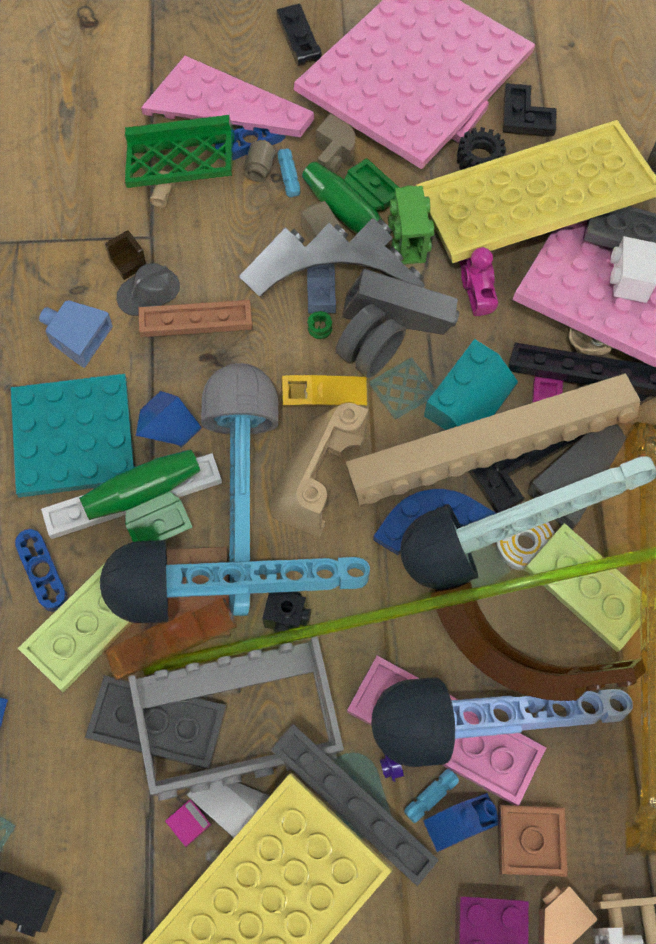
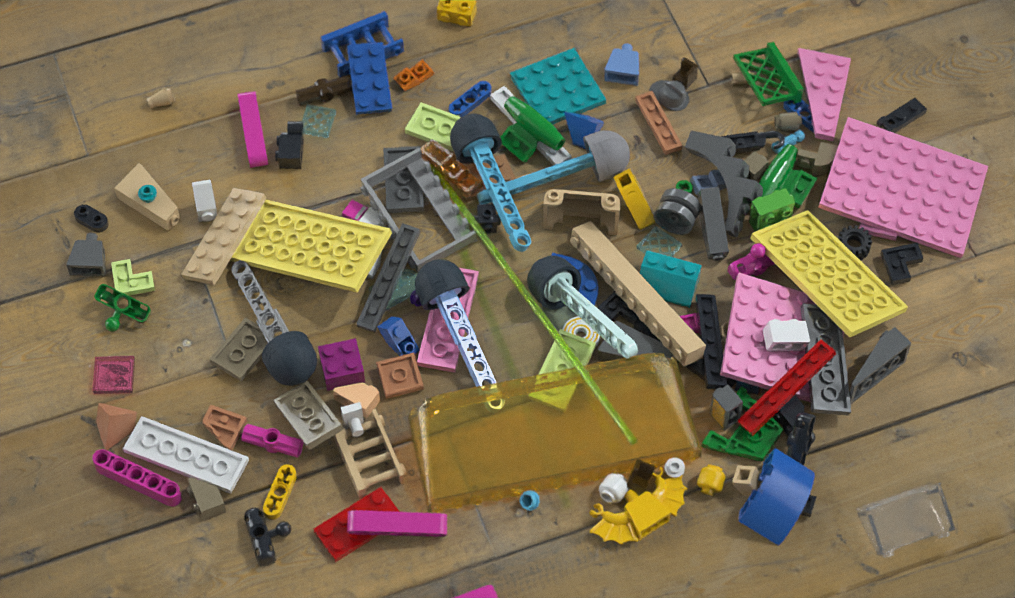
camera: 75 degrees right, 10 degrees down
medium azure axle [404,769,459,823] -> none
reddish brown arch [430,581,646,701] -> none
none -> black plate [721,131,785,153]

